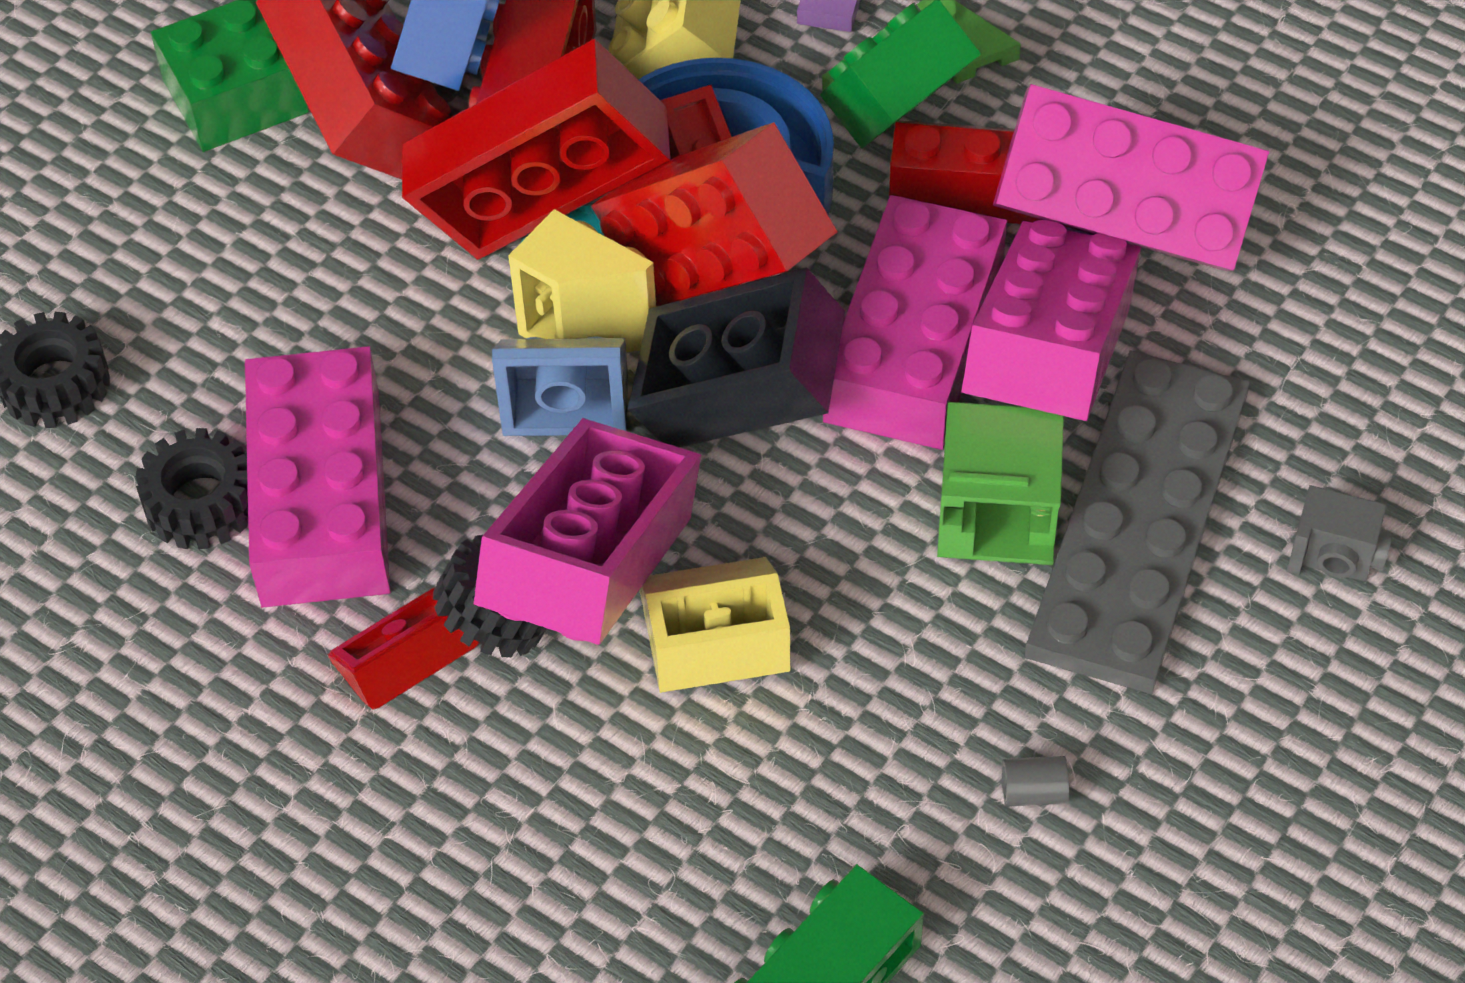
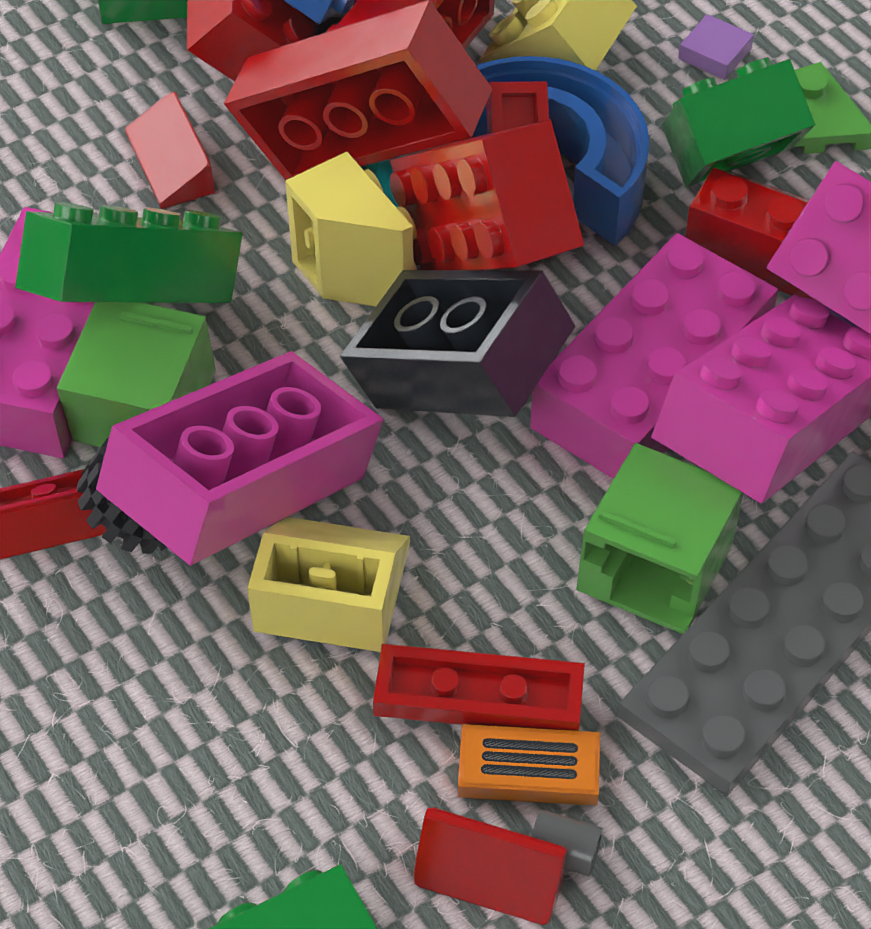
camera: 20 degrees right, 0 degrees up
medium blue slope [492,337,628,436] -> none
none -> green brick [15,202,243,303]
none -> bright green piece [56,302,216,447]
none -> slope [125,91,215,209]
none -> red plate [373,643,585,731]
none -> red slope [413,807,567,925]
none -> orange tile [458,724,600,806]

